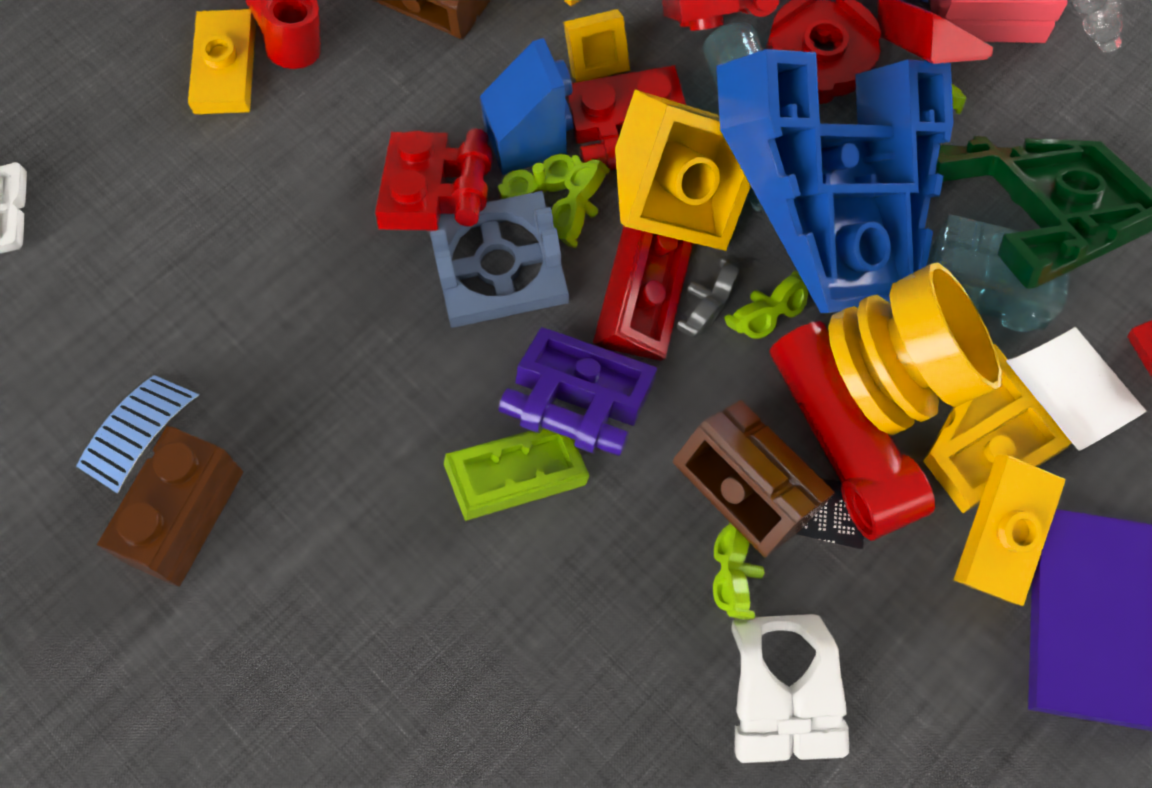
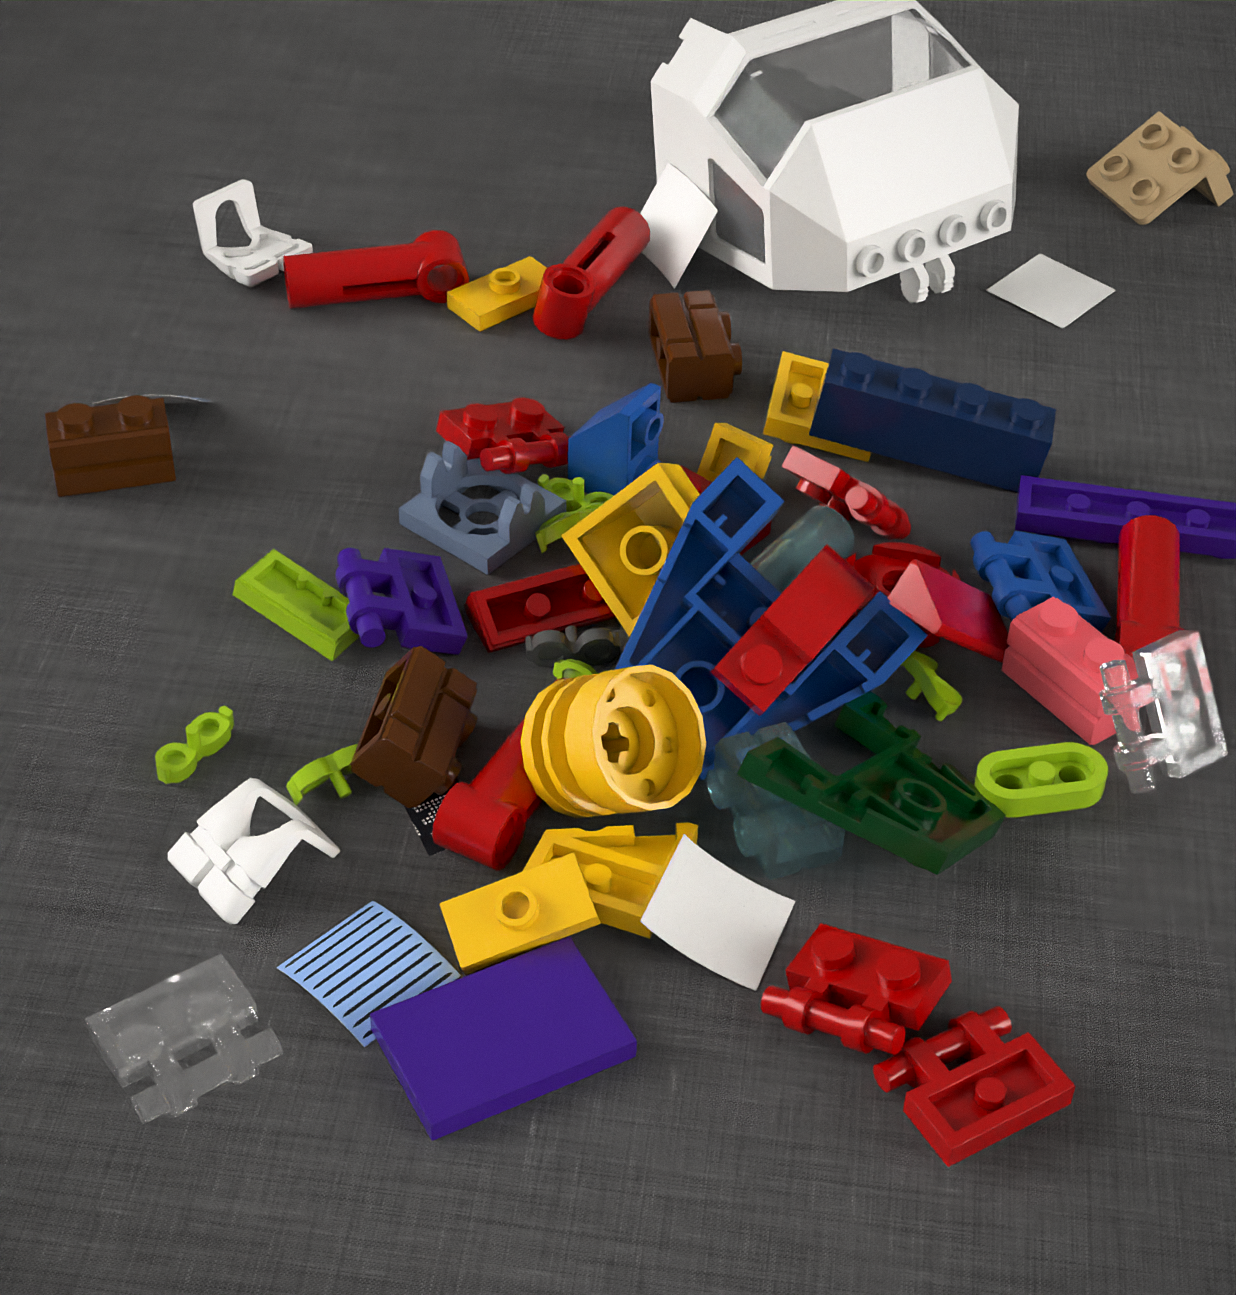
camera: 50 degrees right, 25 degrees down
none -> lime piece [155,705,234,784]
none -> light blue sticker [277,901,461,1047]
none -> red piece [283,230,469,309]
none -> red arch [710,544,875,716]
none -> lime plate [974,742,1108,818]

